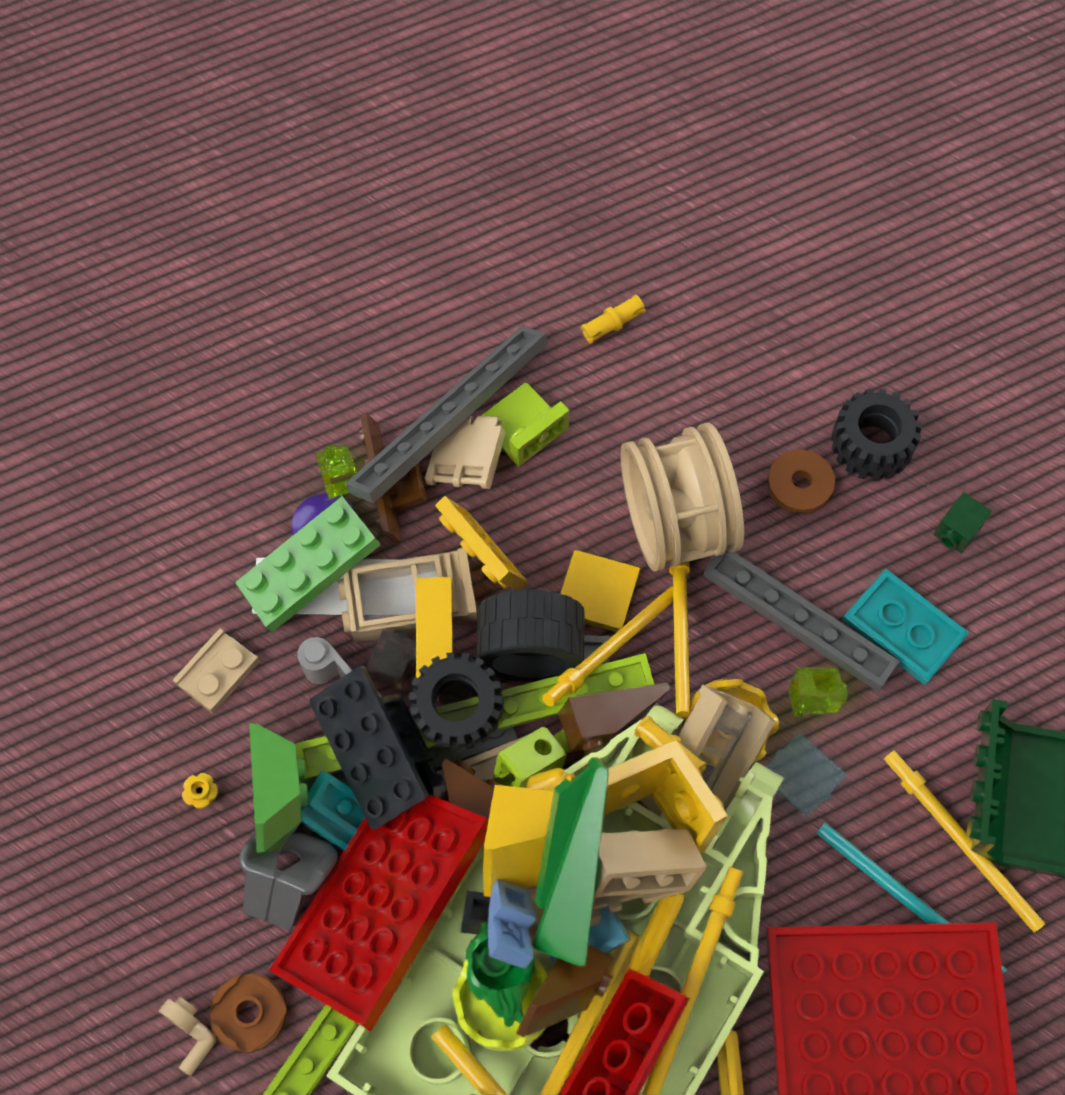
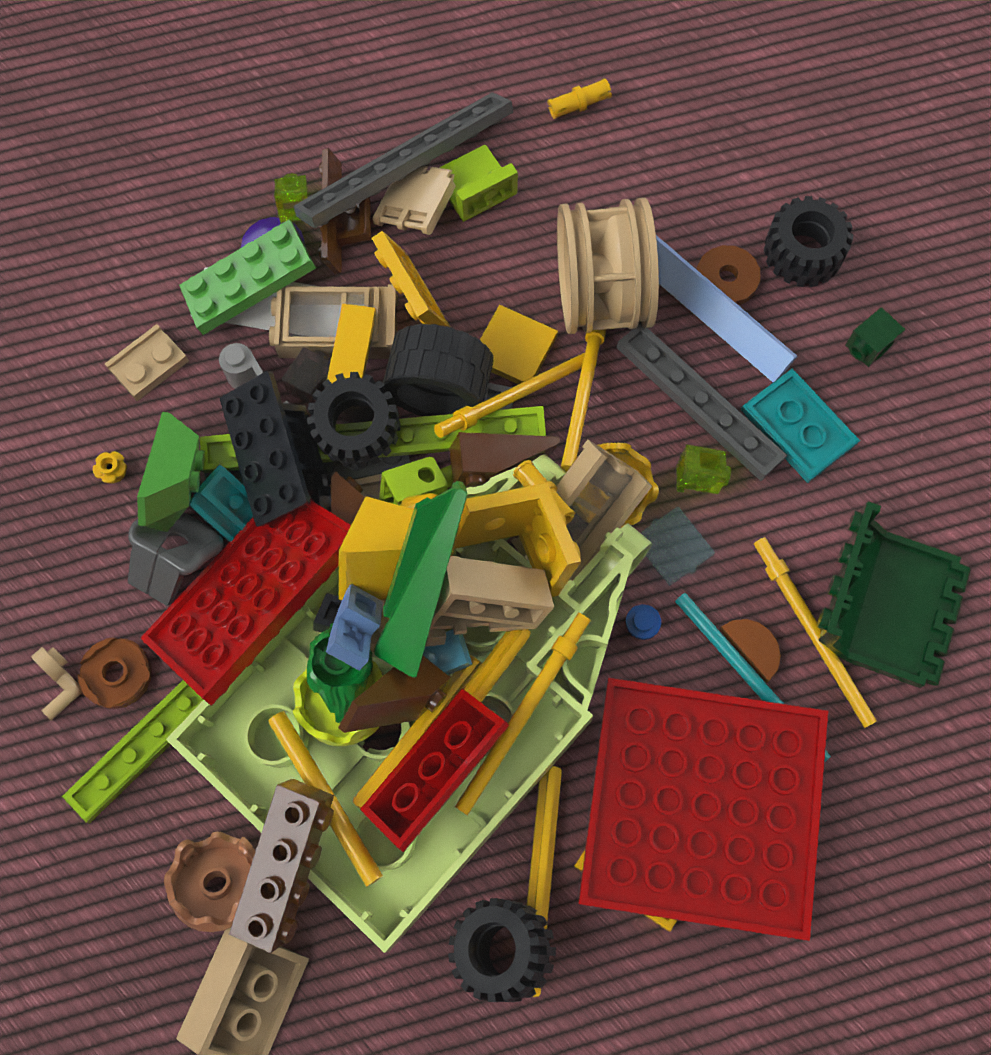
camera: 10 degrees right, 5 degrees up
none -> blue plate [625,604,661,640]
none -> light blue tile [656,235,798,382]
none -> dark orange tile [719,619,781,683]

